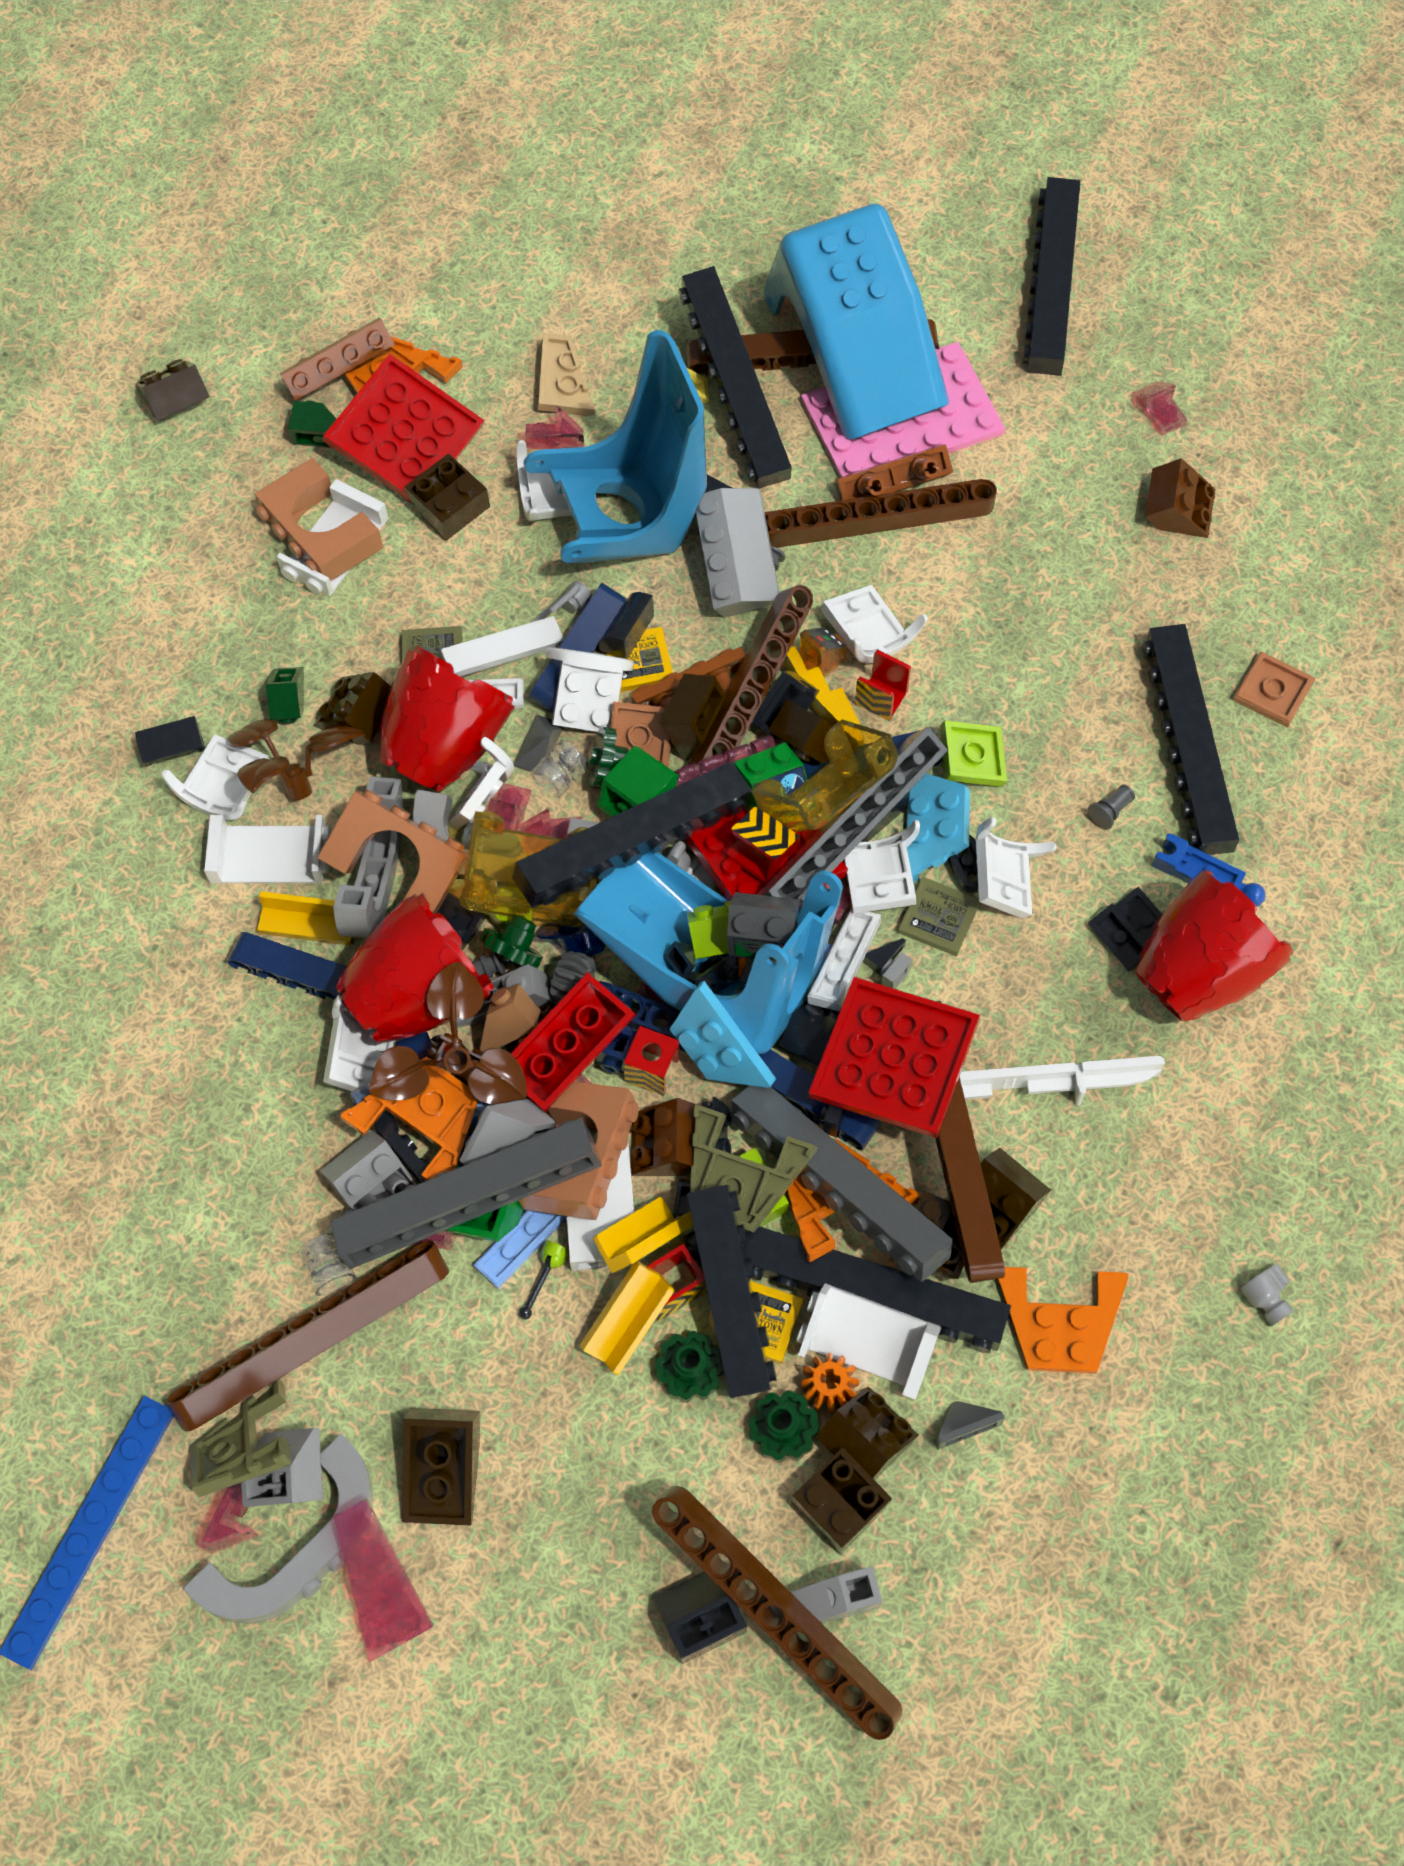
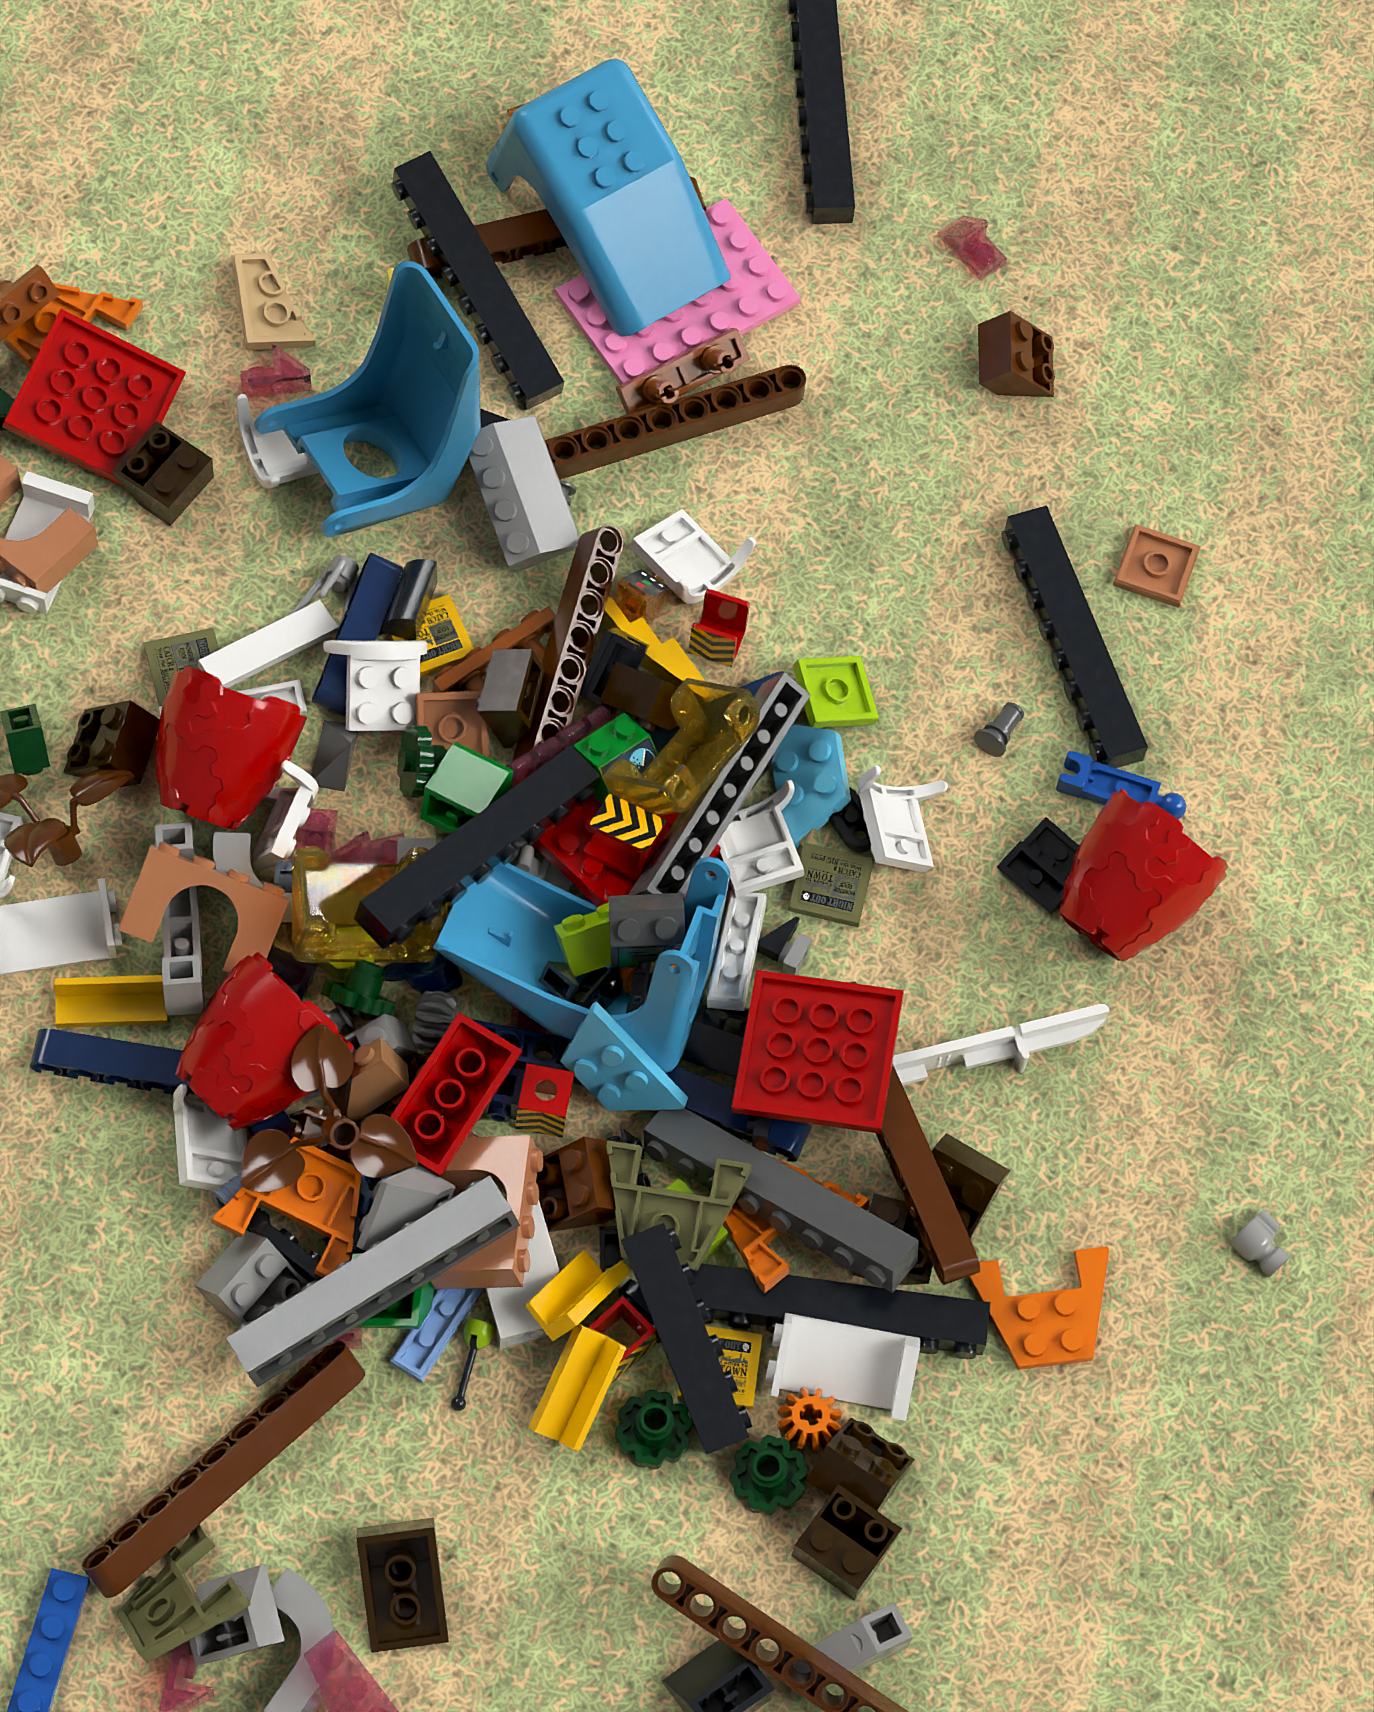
camera: 20 degrees left, 0 degrees up
clear wheel [298,1233,356,1296] -> none
clear wheel [531,740,589,798] -> none
dark grey slope [935,1401,1005,1450] -> none

